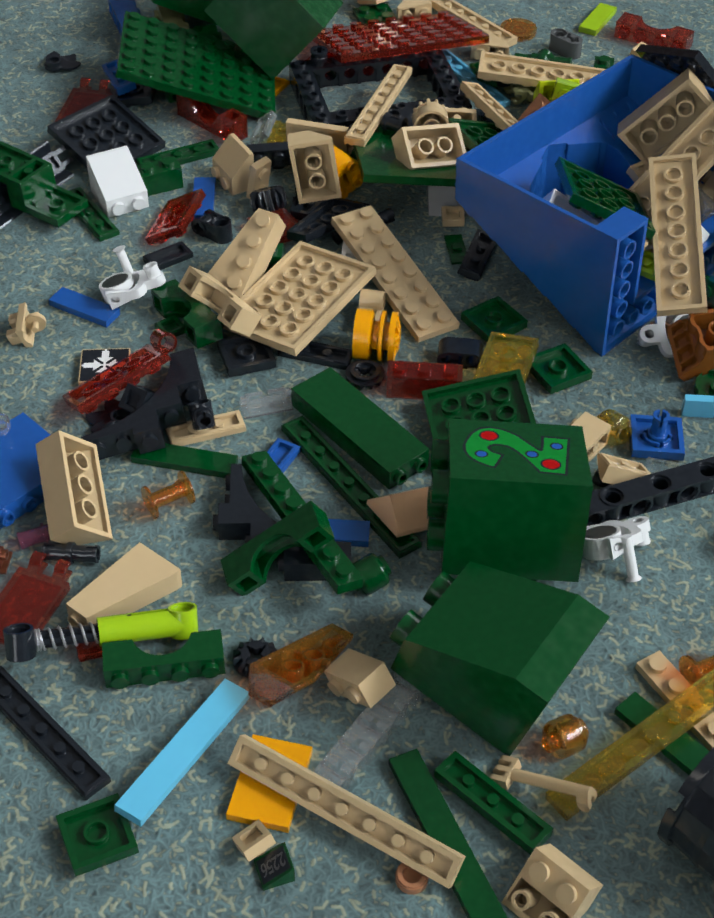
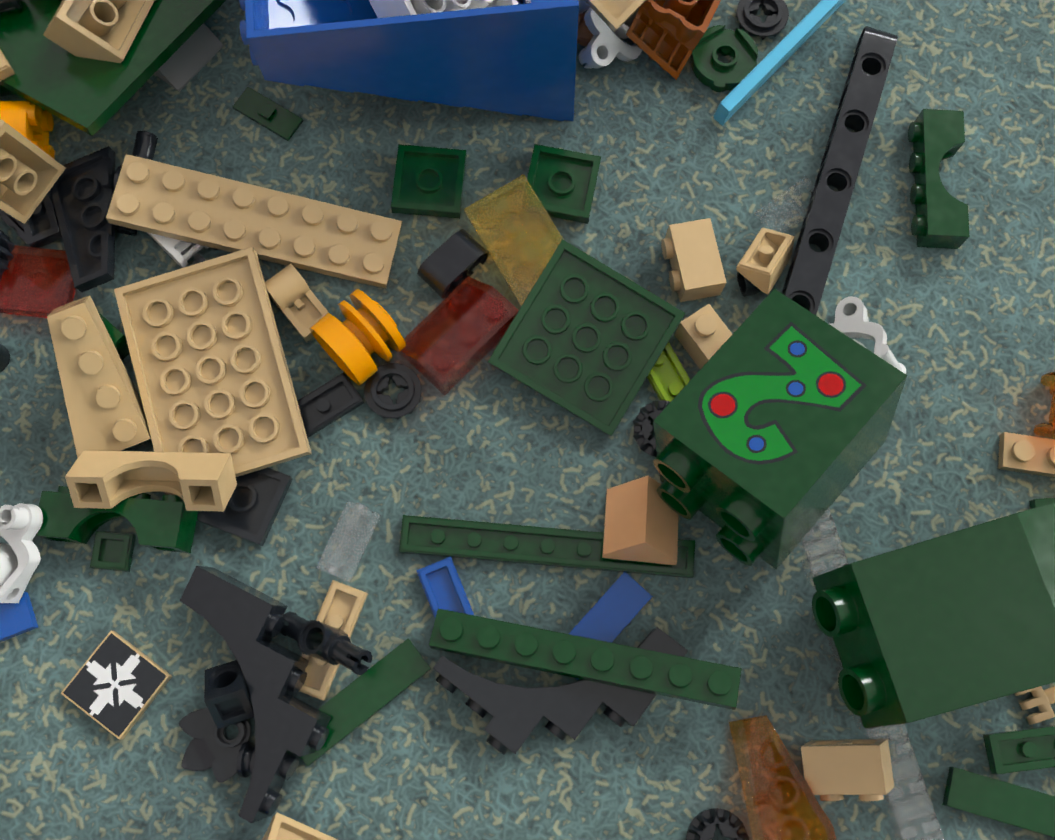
camera: 55 degrees left, 30 degrees up
clear red hinge [62,329,177,415] -> none
clear orange piece [141,471,195,519] -> none
dark green arch [220,501,335,596] -> none
dark green brick [291,367,429,489] -> none
dark green head [353,553,392,595] -> none
tan plate [441,206,465,227] -> none
black tile [457,229,496,281] -> none
clear yellow head [597,409,632,446] -> none
blue plate [629,409,685,461] -> none

